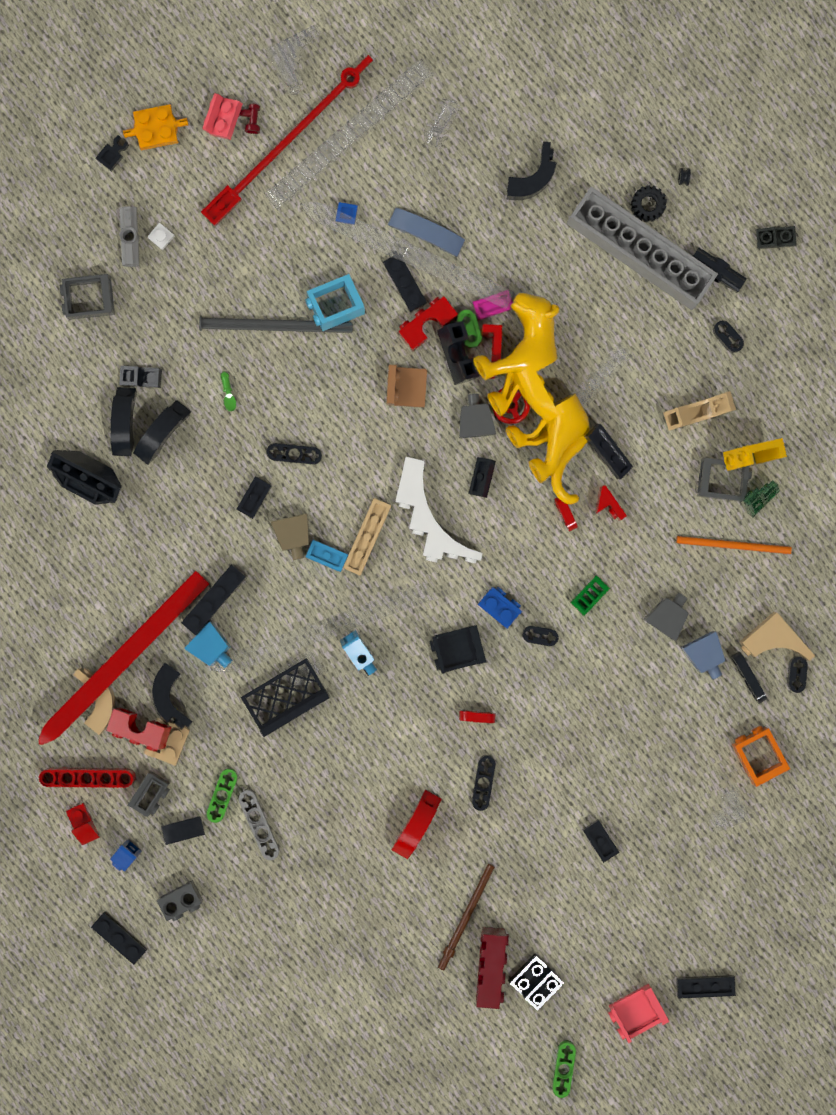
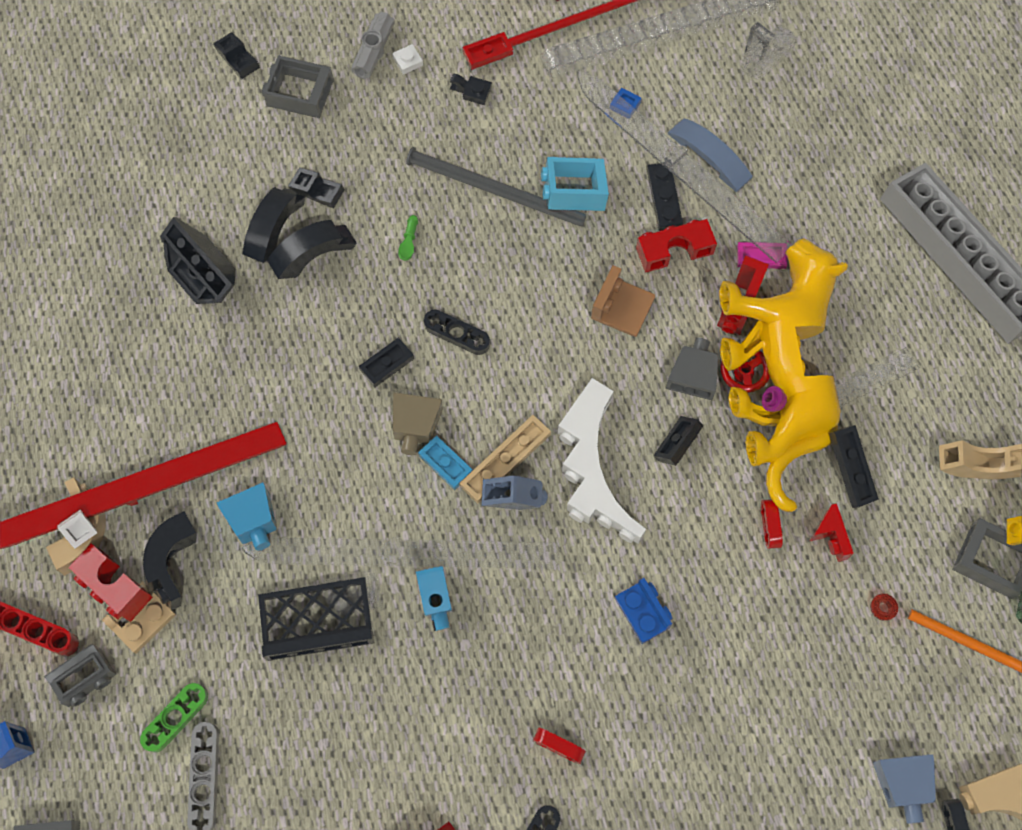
camera: 20 degrees right, 20 degrees down
black slope [161,816,205,845] -> none
black arch [181,564,248,635] -> none
black panel [429,625,486,674] -> none
black arch [437,321,481,385] -> none
bright green plate [457,310,482,348] -> none
black arch [506,141,557,201] -> none
black beam [522,626,559,646] -> none
green slope [569,575,610,616] -> none
black tyre [631,185,667,222] -> none
dark grey torso [643,592,689,641] -> none
none -> white plate [58,510,98,549]
none -> black slope [213,32,260,80]
none -> black plate [450,74,492,105]
none -> sand blue torso [482,475,548,510]
none -> magenta plate [762,386,787,412]
none -> clear red plate [870,594,898,621]

